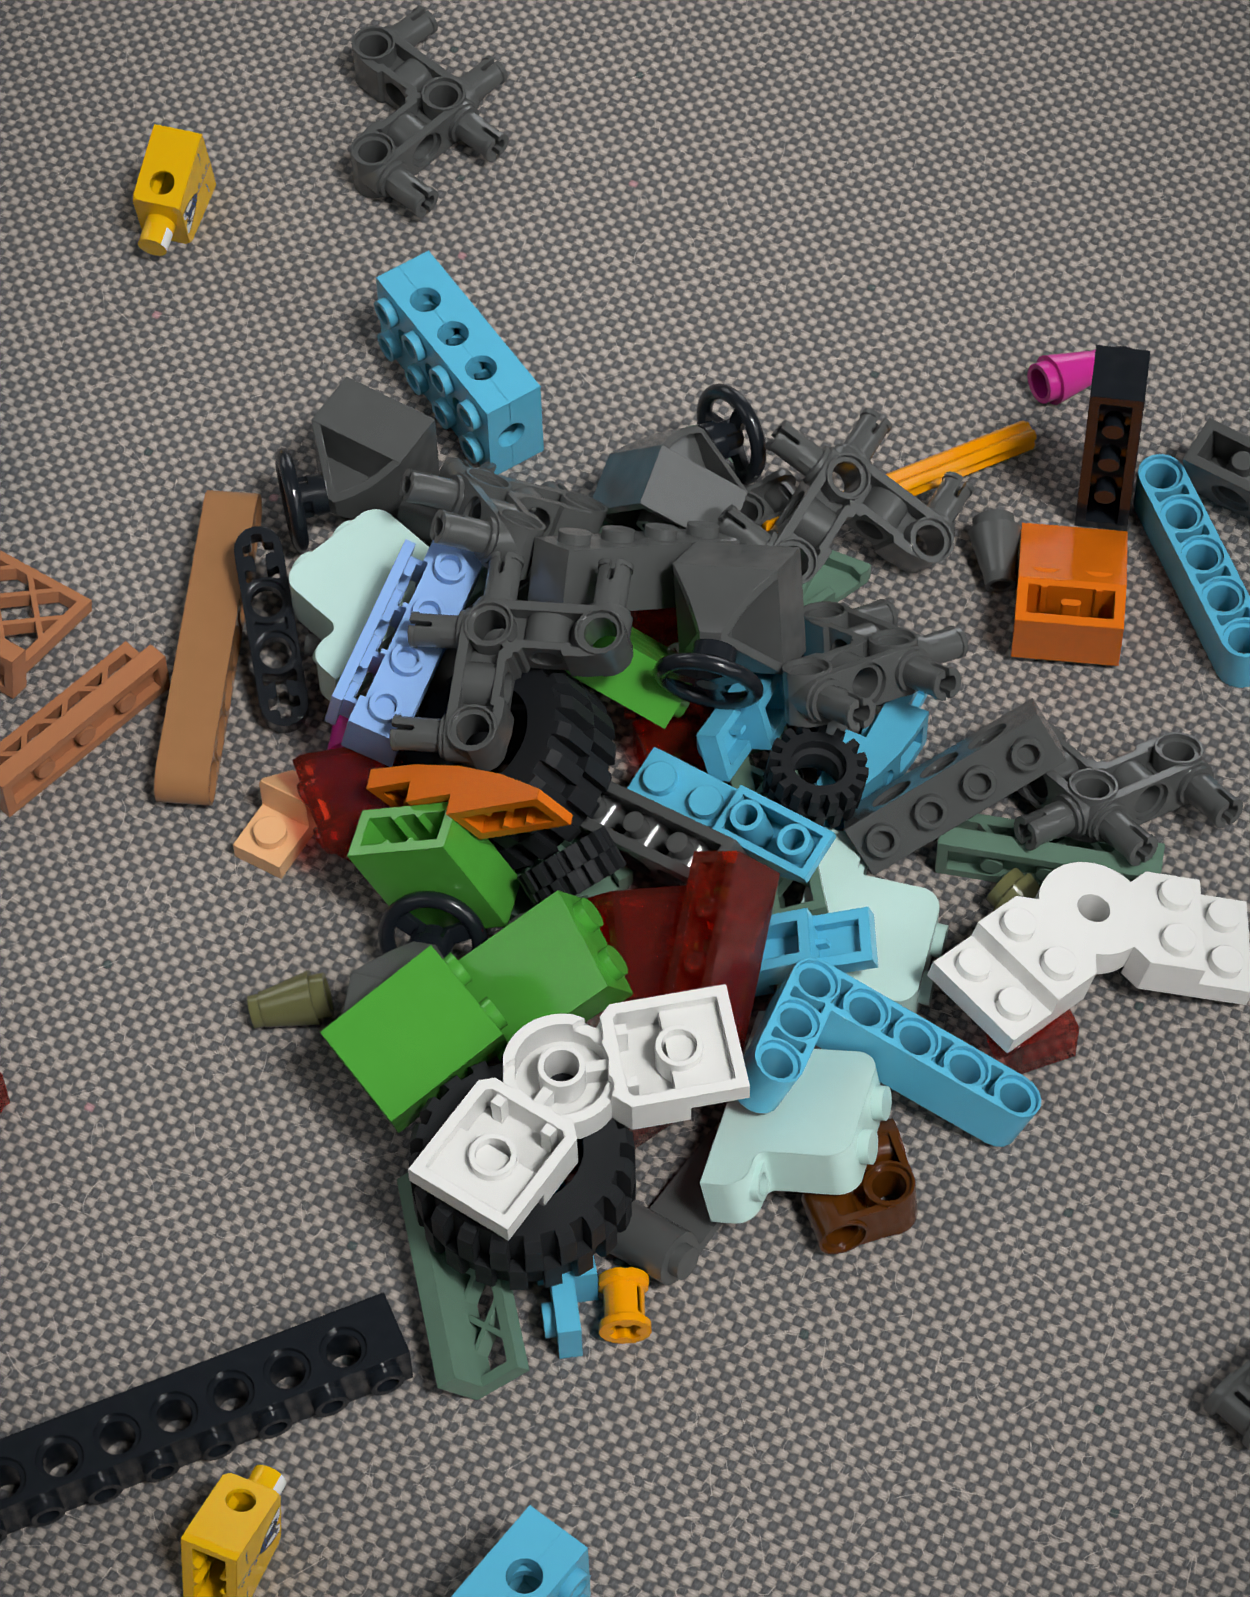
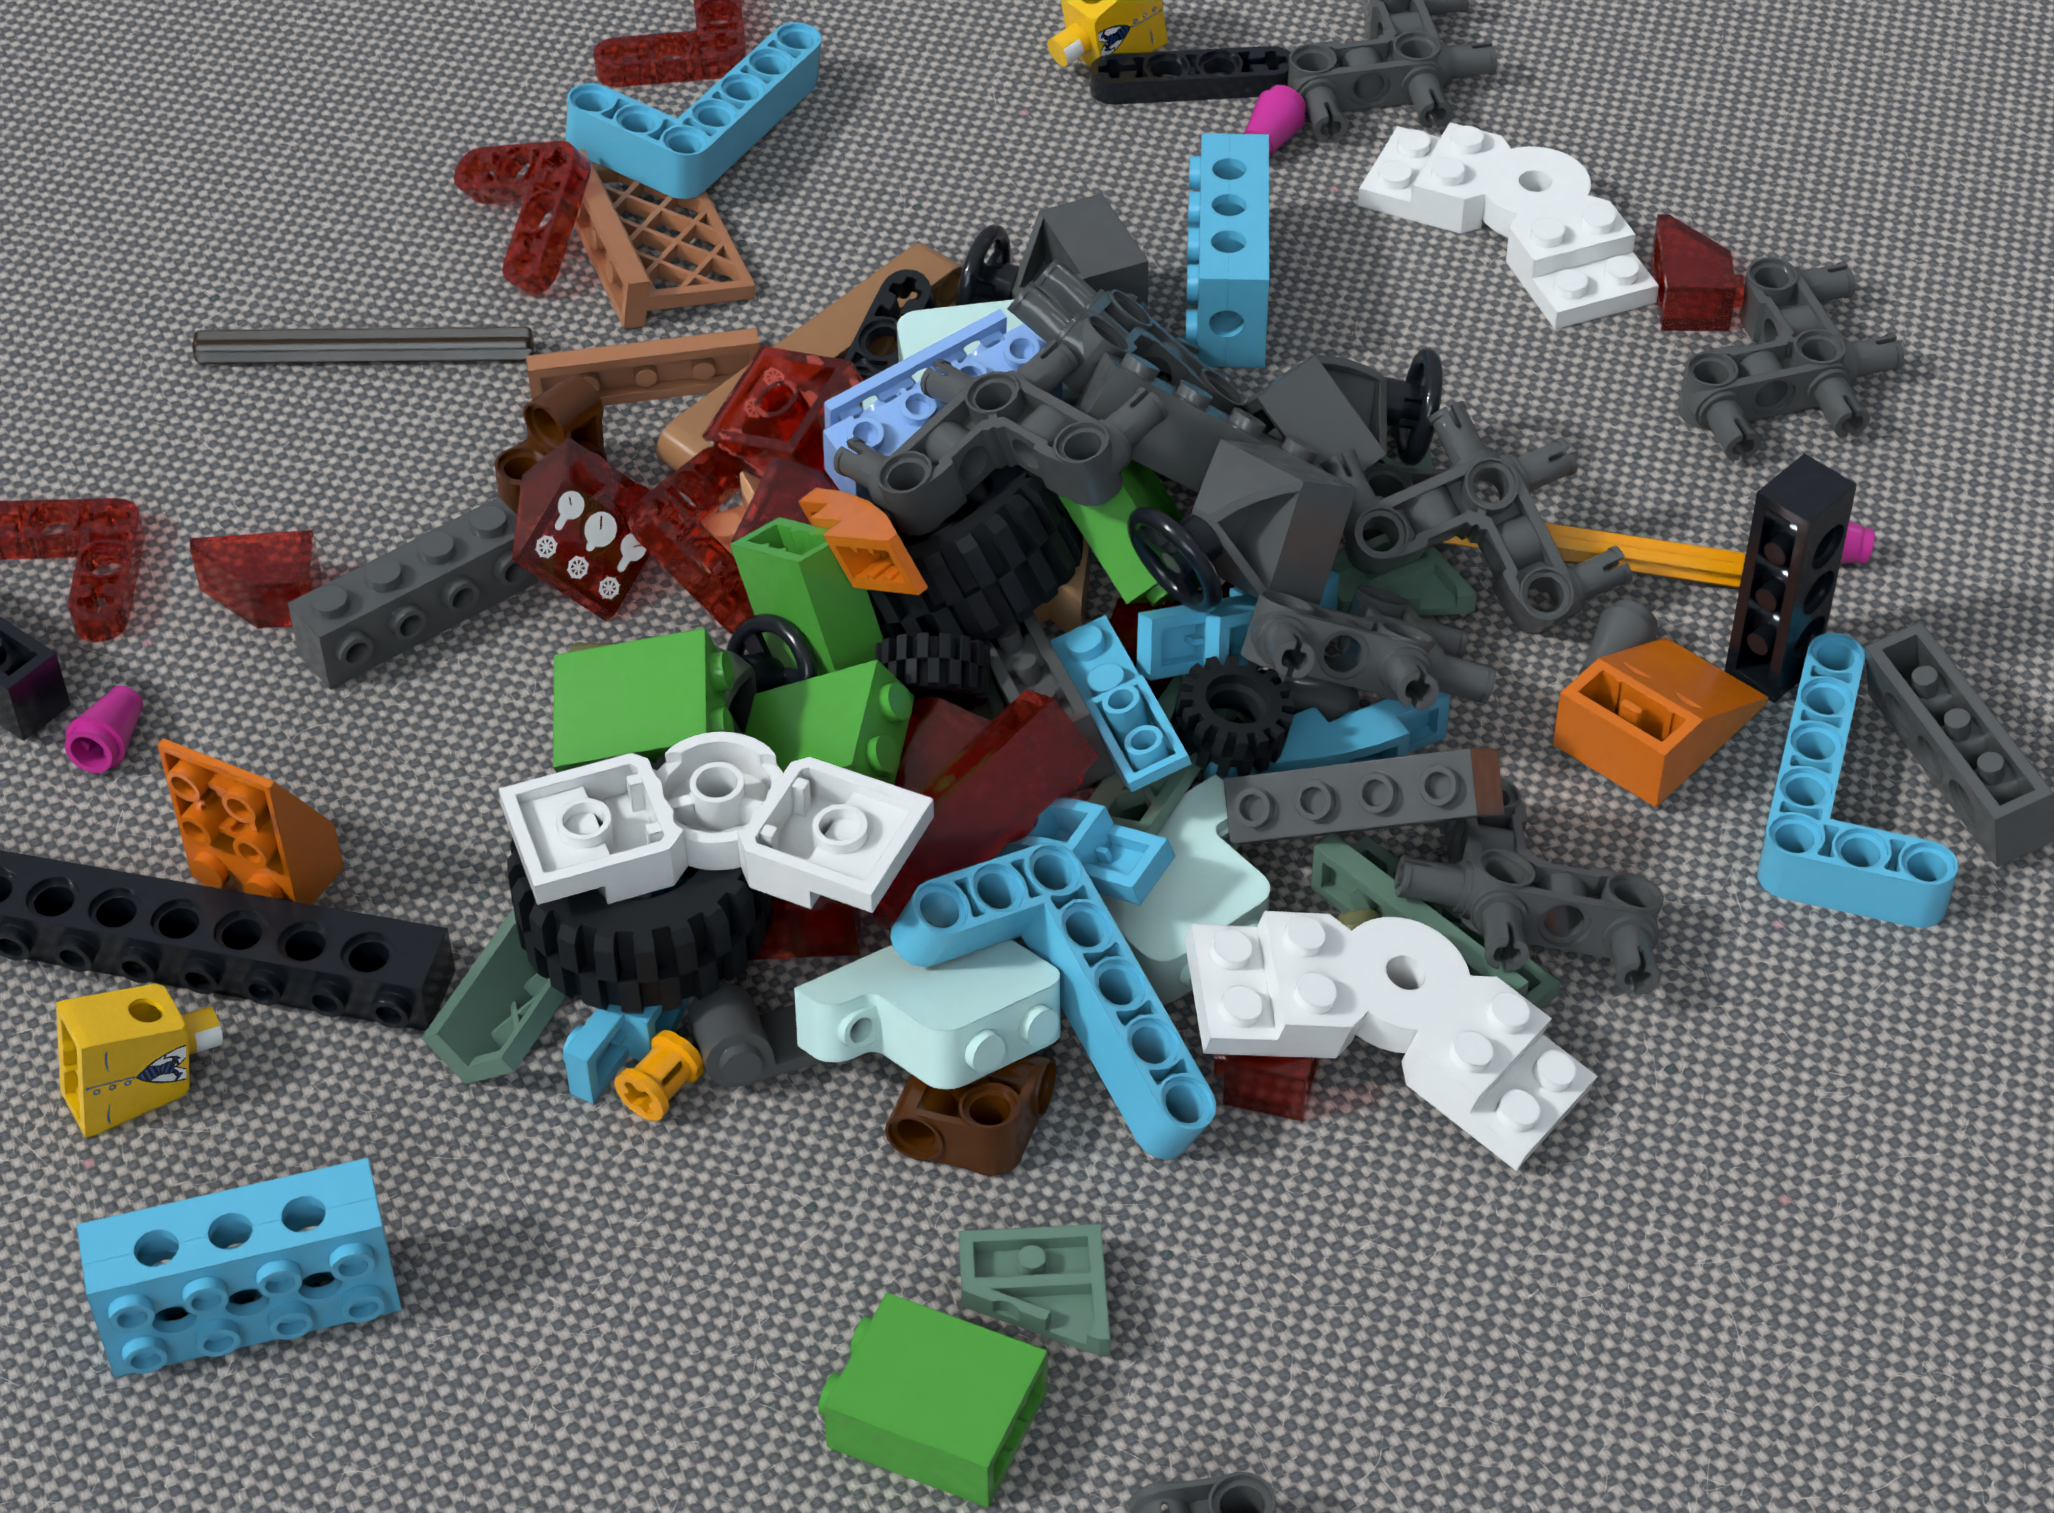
camera: 35 degrees right, 10 degrees down
none -> orange slope [157,738,344,905]
none -> dark grey brick [287,497,539,690]
none -> reddish brown piece [494,375,607,526]
none -> clear red slope [512,437,662,622]
none -> clear red beam [628,447,755,635]
none -> clear red slope [702,346,864,495]
none -> bright green brick [818,1292,1048,1508]
none -> sand green wing [958,1224,1110,1356]
none -> black beam [1090,46,1291,105]
none -> dark pink cone [1244,85,1307,157]
none -> white plate [1358,122,1659,330]
none -> clear red slope [1651,214,1744,331]
none -> dark grey pin [1679,257,1904,461]

